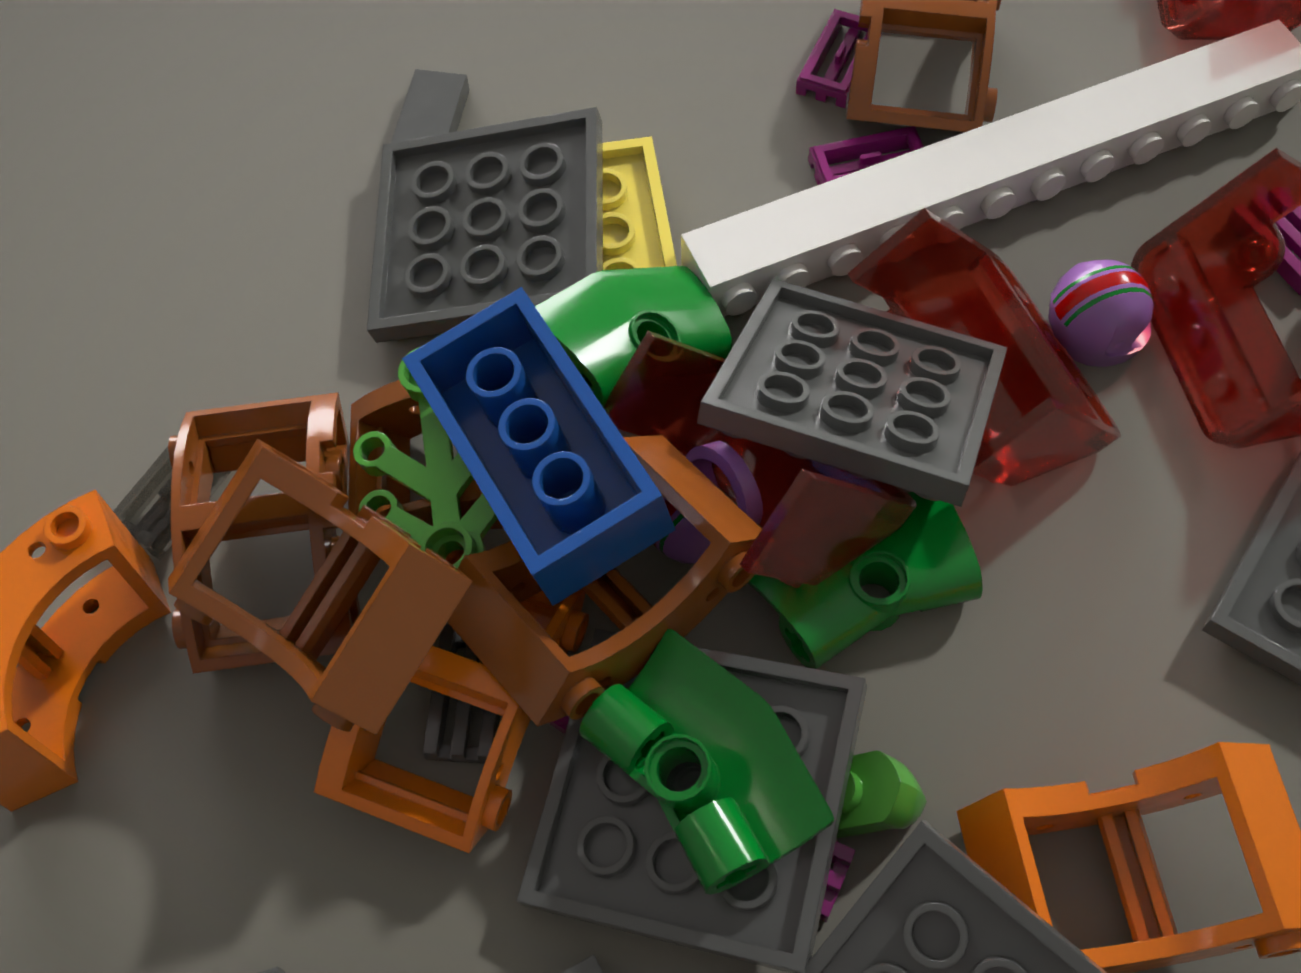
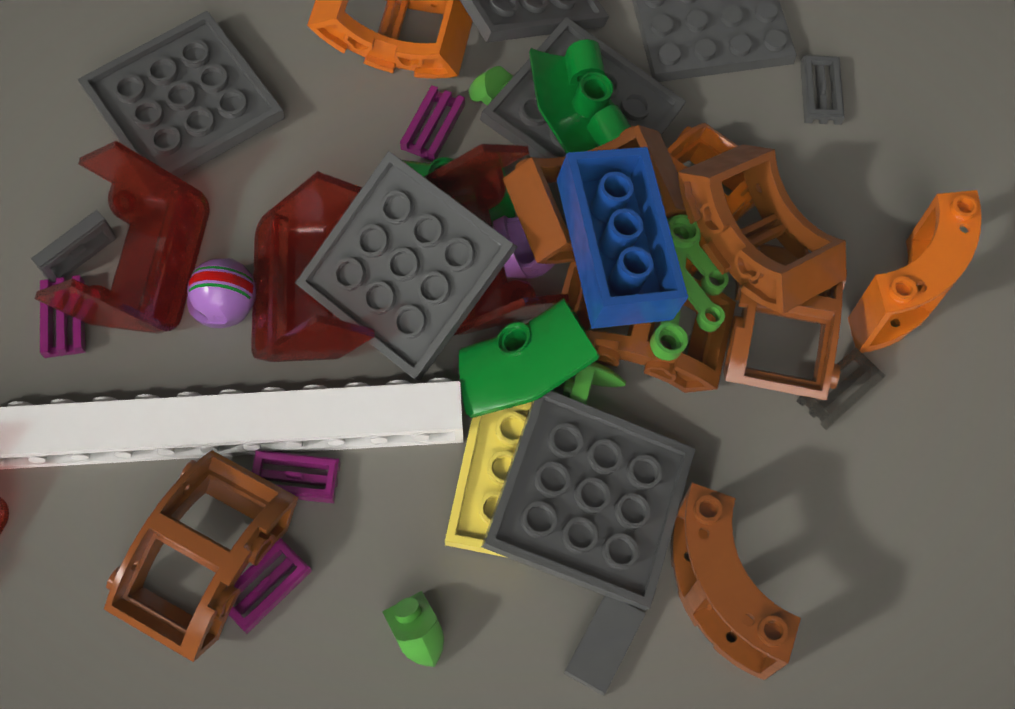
camera: 165 degrees left, 5 degrees up
none -> bright green plate [382,591,444,667]
none -> magenta tile [400,85,465,161]
none -> dark orange window [670,483,801,680]

